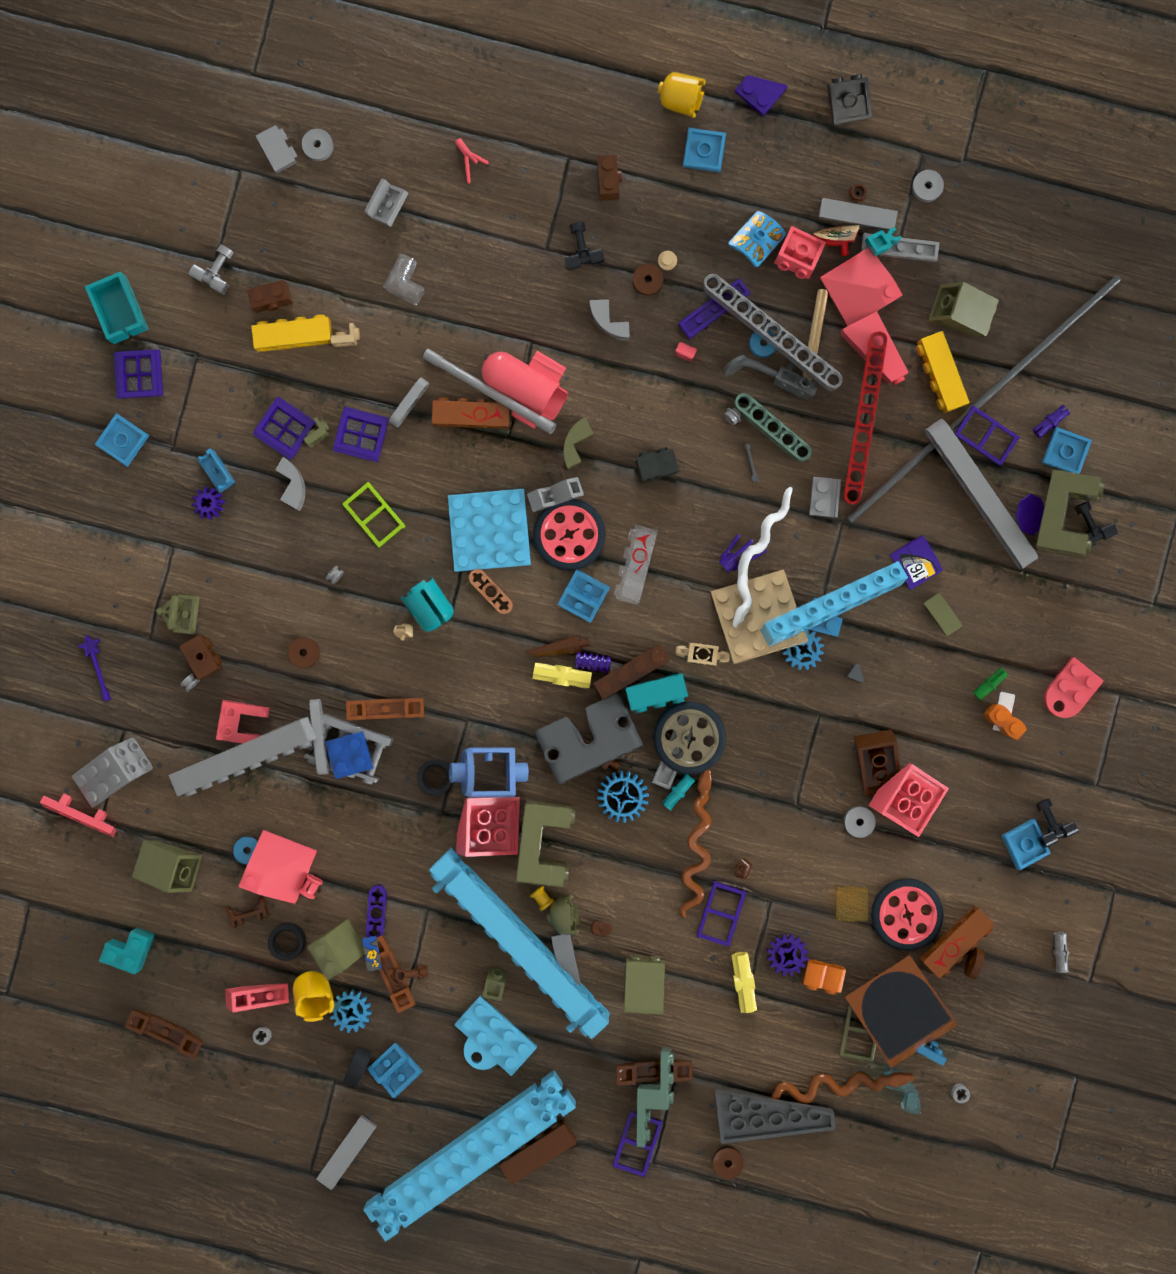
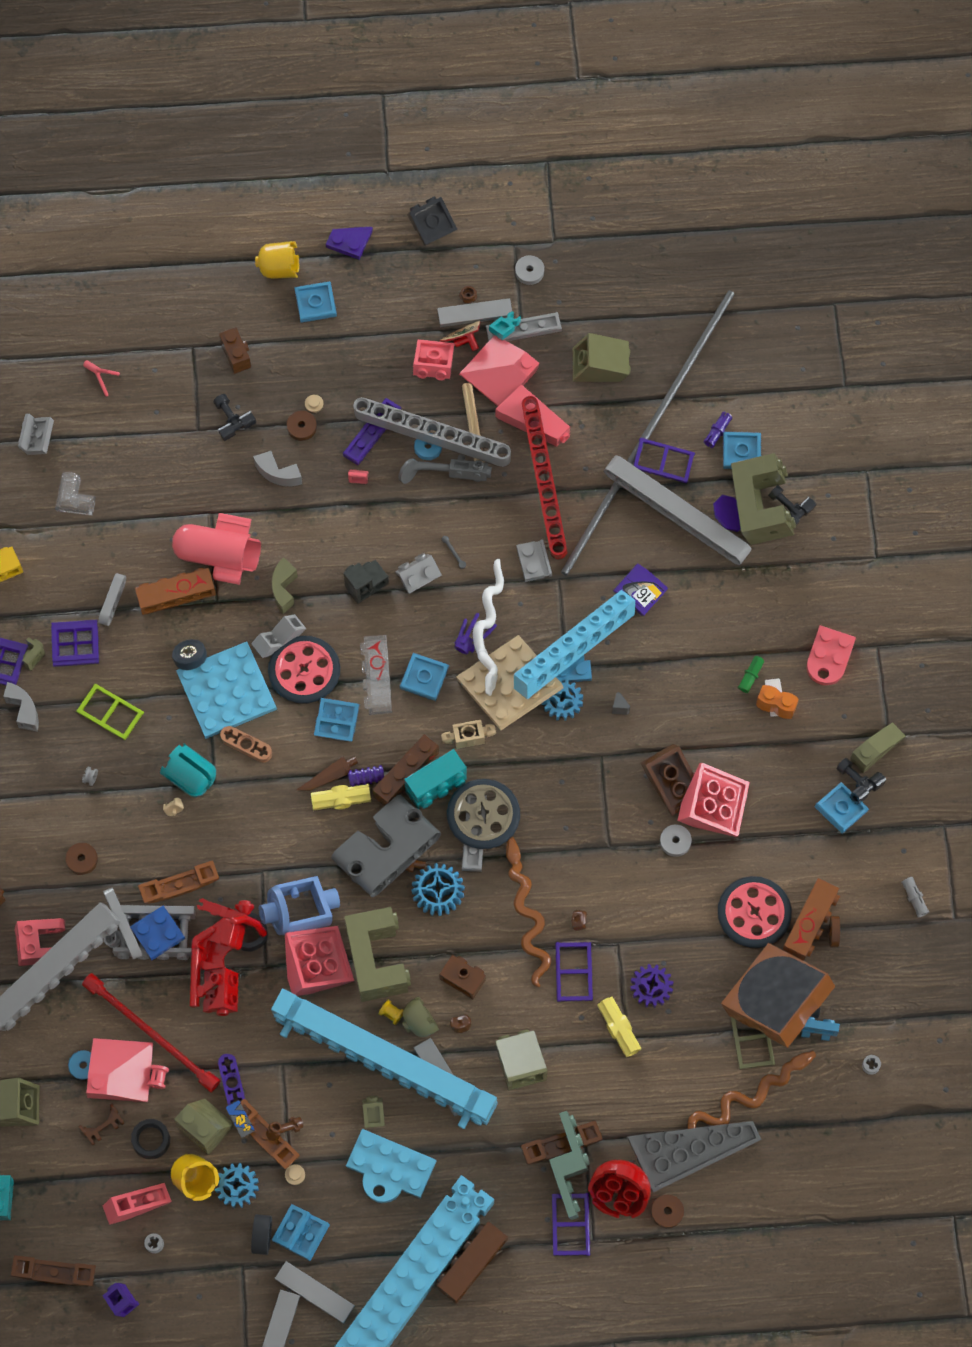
camera: 15 degrees left, 20 degrees down
tan bracket [331,323,360,347] -> none
light grey piece [423,349,556,434] -> none
teal pin [662,774,695,810] -> none
light grey plate [724,408,741,425] -> none
dark azure shield [728,211,786,267] -> none
sand green beam [733,393,811,462] -> none
orange brick [802,959,846,995] -> none
clear yellow piece [836,885,868,923] -> none
clear light blue brick [884,1064,921,1115] -> none
yellow brick [916,331,970,414] -> none
olive slope [923,593,962,637] -> none
none -> red hose [82,973,221,1093]
none -> dark purple brick [103,1283,139,1317]
none -> black bush [172,639,207,670]
none -> red piece [190,899,267,1016]
none -> light grey tile [275,1261,355,1324]
none -> tan plate [285,1164,305,1185]
none -> light grey bracket [395,553,442,593]
none -> dark azure plate [400,653,449,701]
none -> reddish brown brick [439,955,486,1000]
none -> red cylinder [588,1160,651,1219]
none -> olive slope [850,722,906,773]

